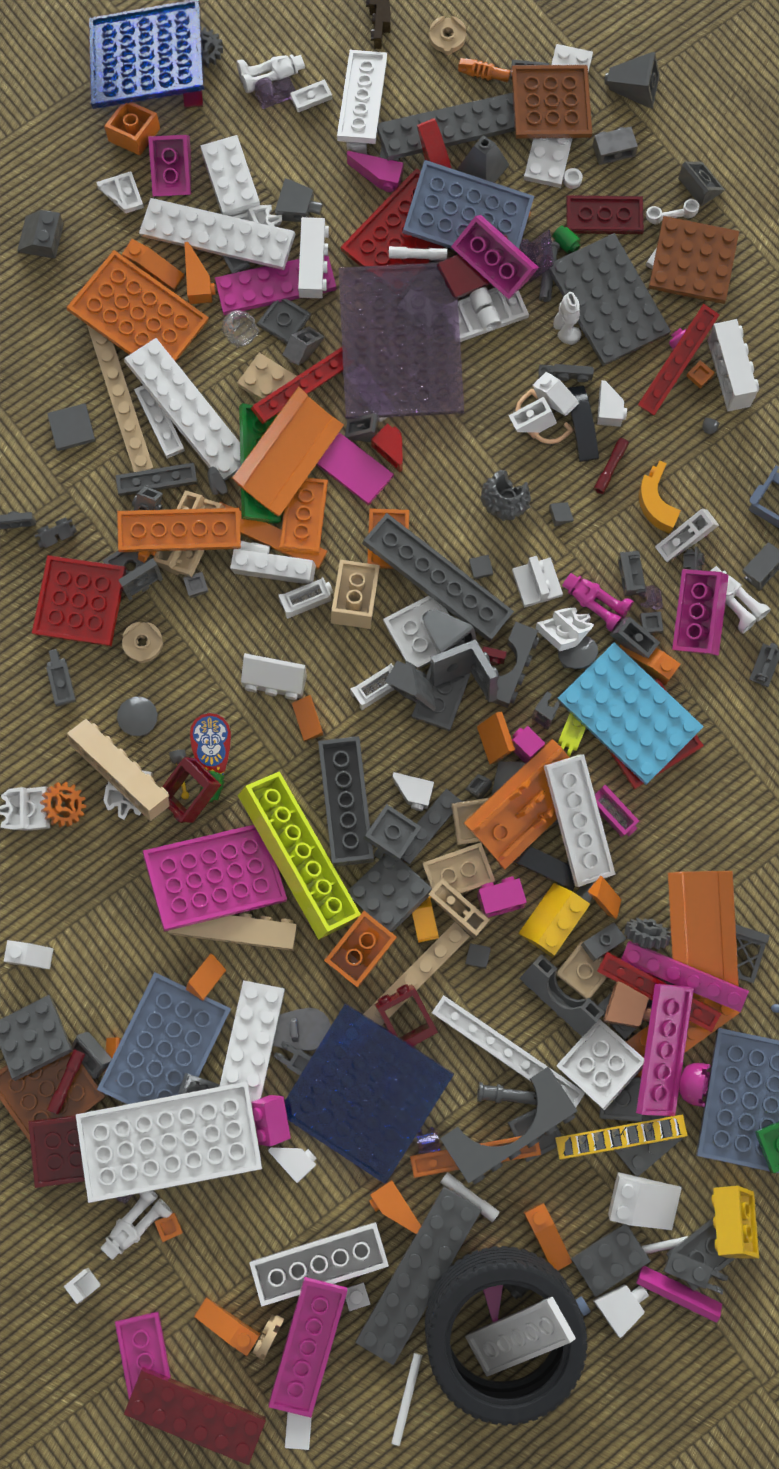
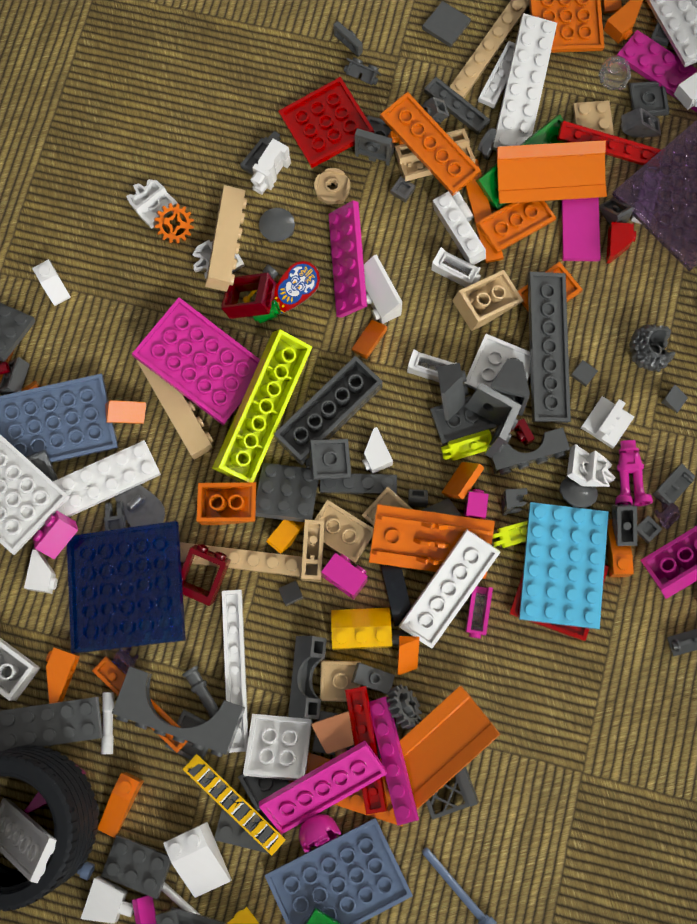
camera: 55 degrees right, 0 degrees up
none -> white hips [250,139,291,195]
none -> dark pink plate [328,200,367,318]
none -> neon yellow hinge [441,429,492,461]

